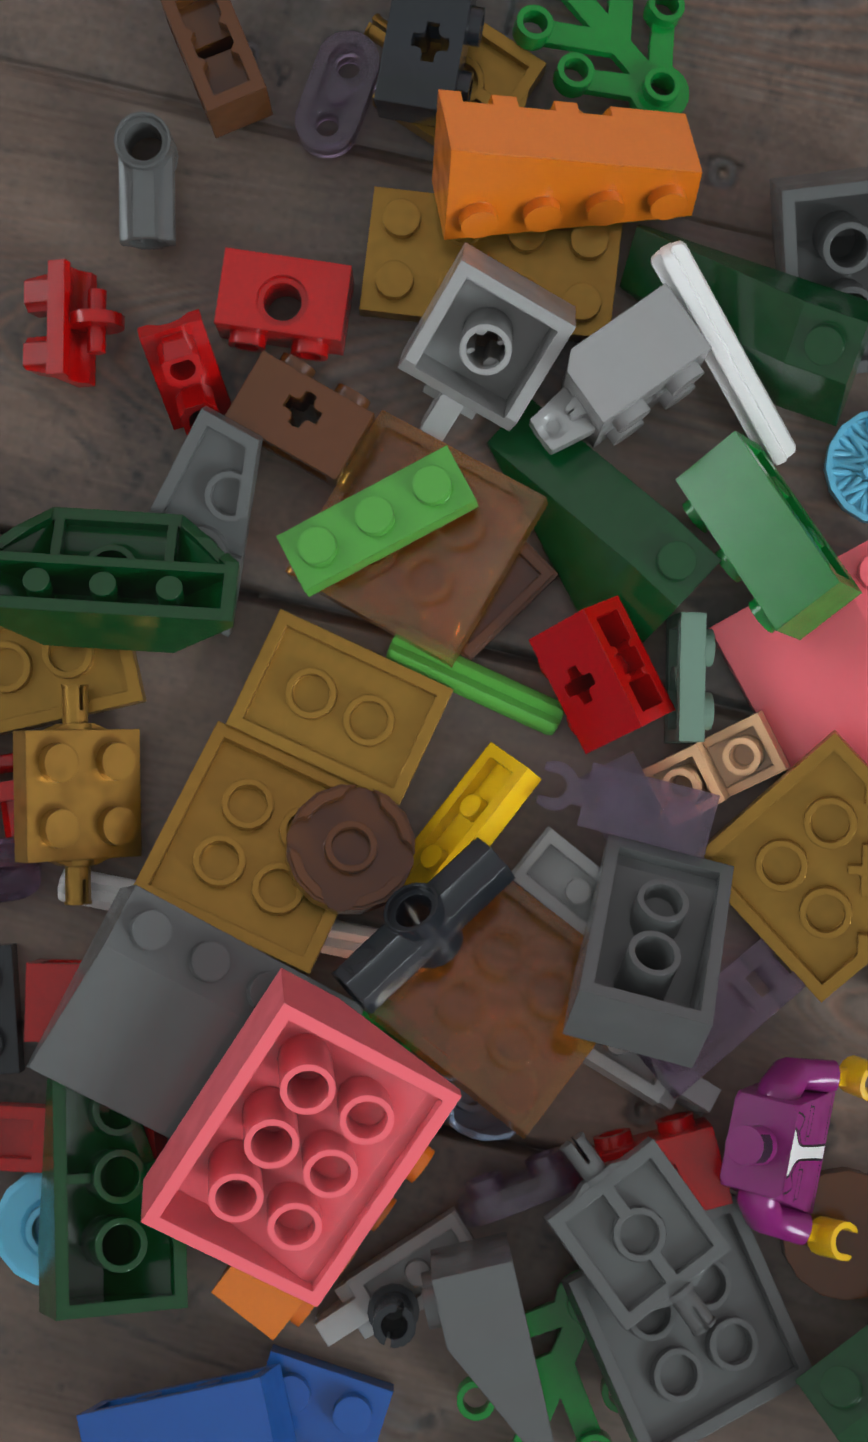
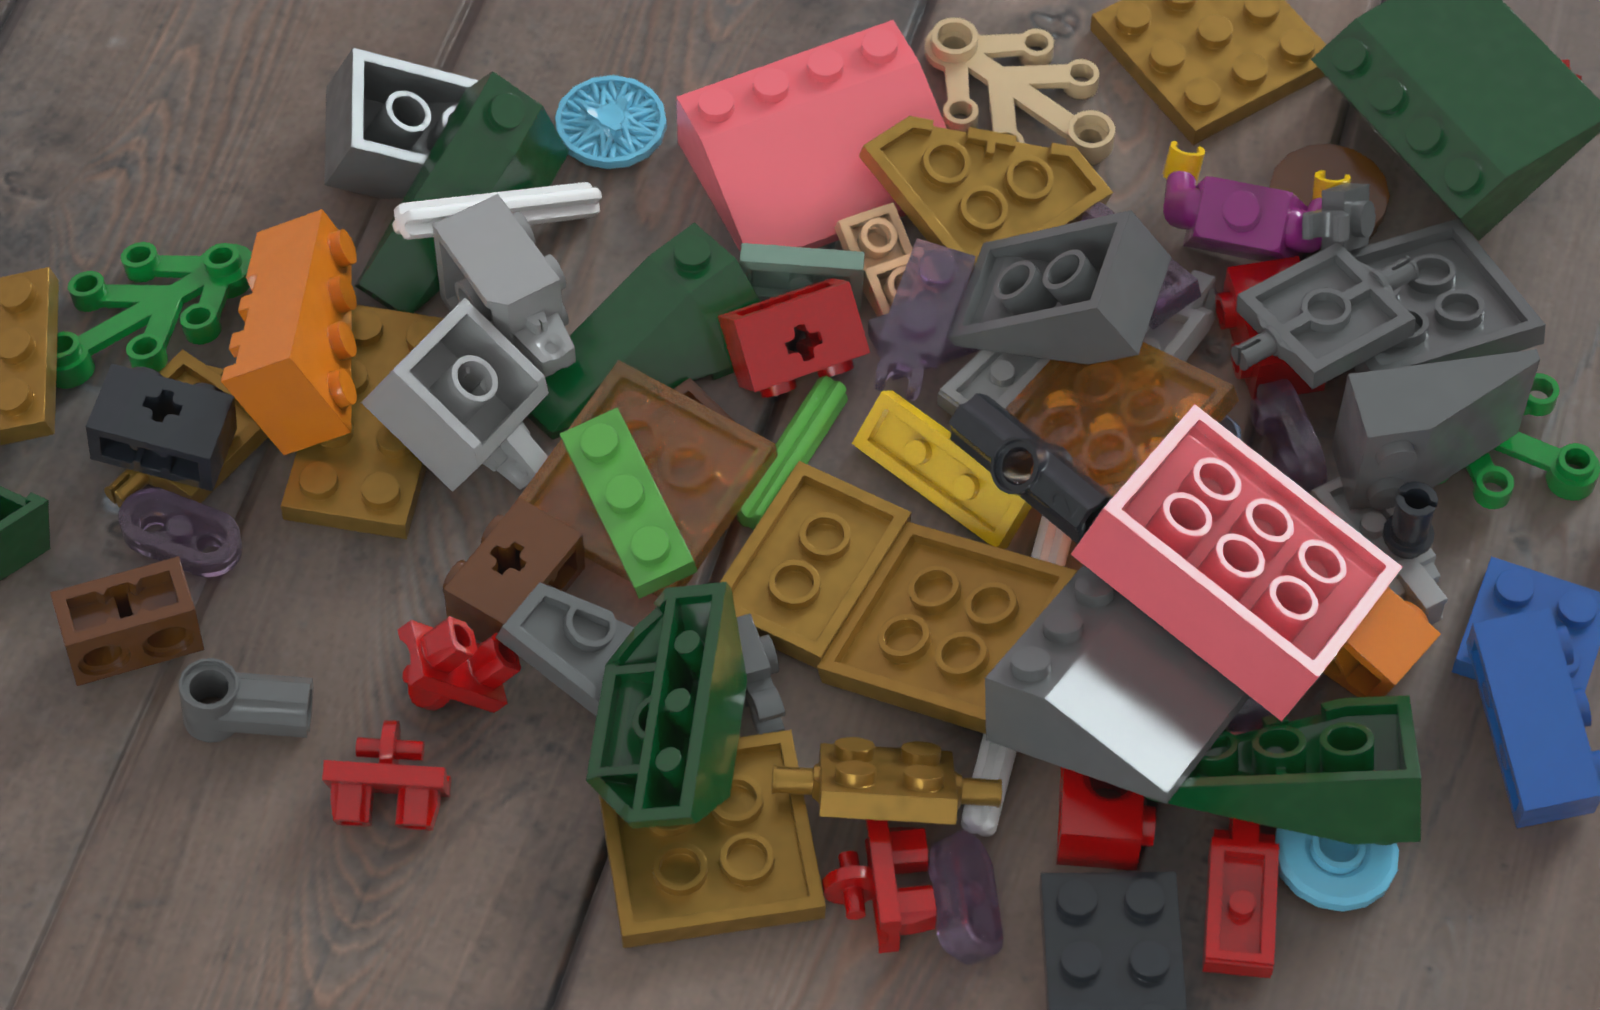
camera: 90 degrees left, 30 degrees down
red brick [214,247,355,361] -> none
reddish brown tile [286,784,415,915] -> none
green brick [675,431,862,640] -> none
none -> dark grey plate [737,613,785,735]
none -> dark grey plate [1302,183,1376,252]

